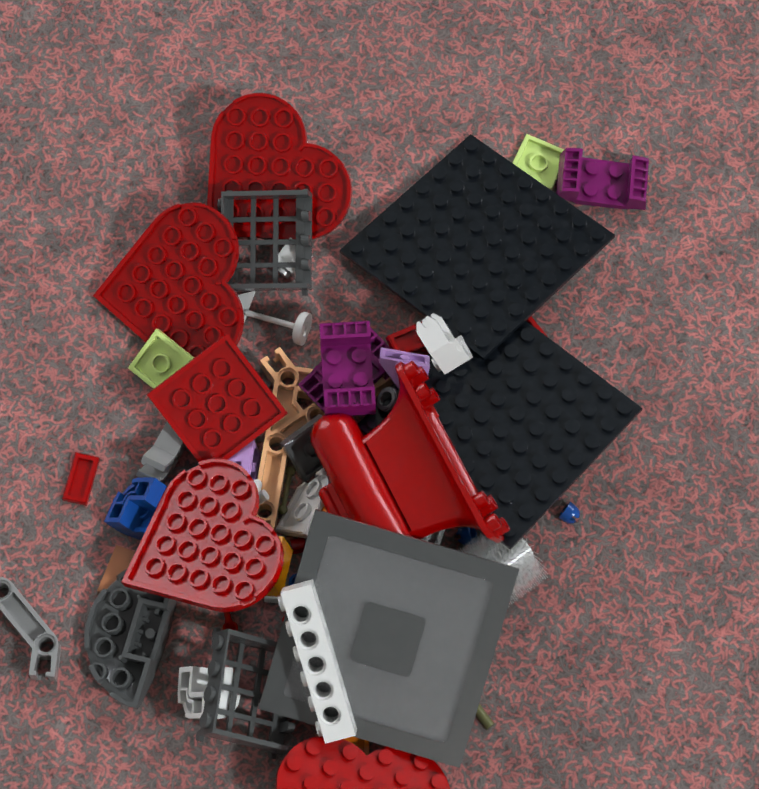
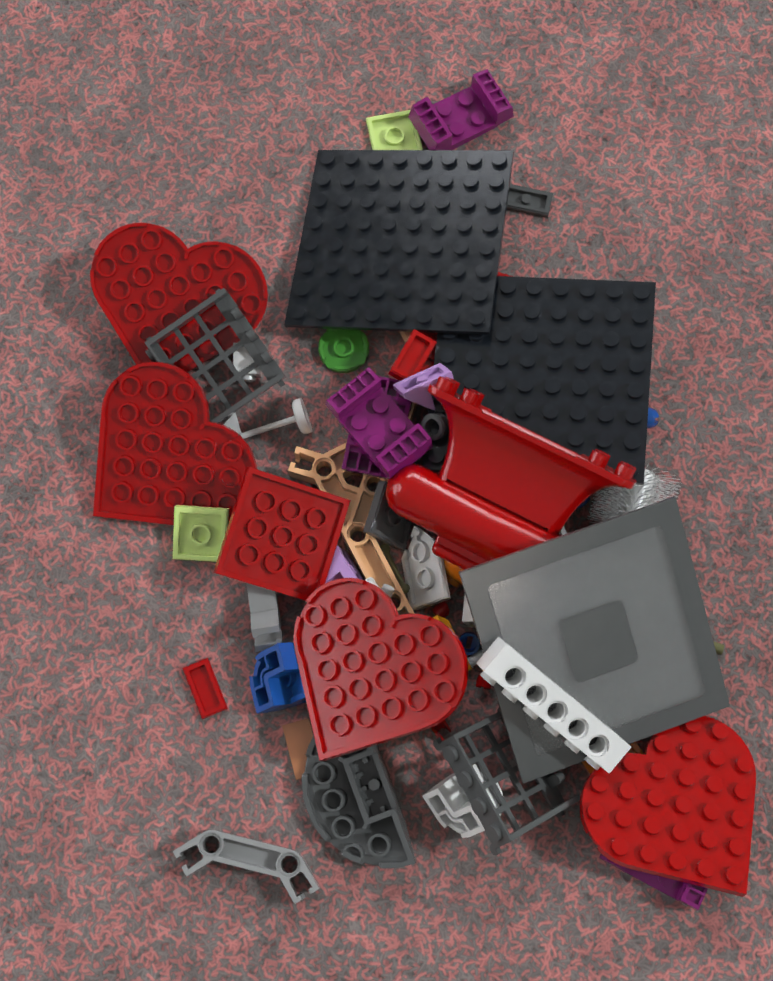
camera: 30 degrees left, 5 degrees up
white piece [416,313,473,374] -> none
none -> bright green tile [318,329,369,373]
none -> dark grey tile [507,184,553,218]

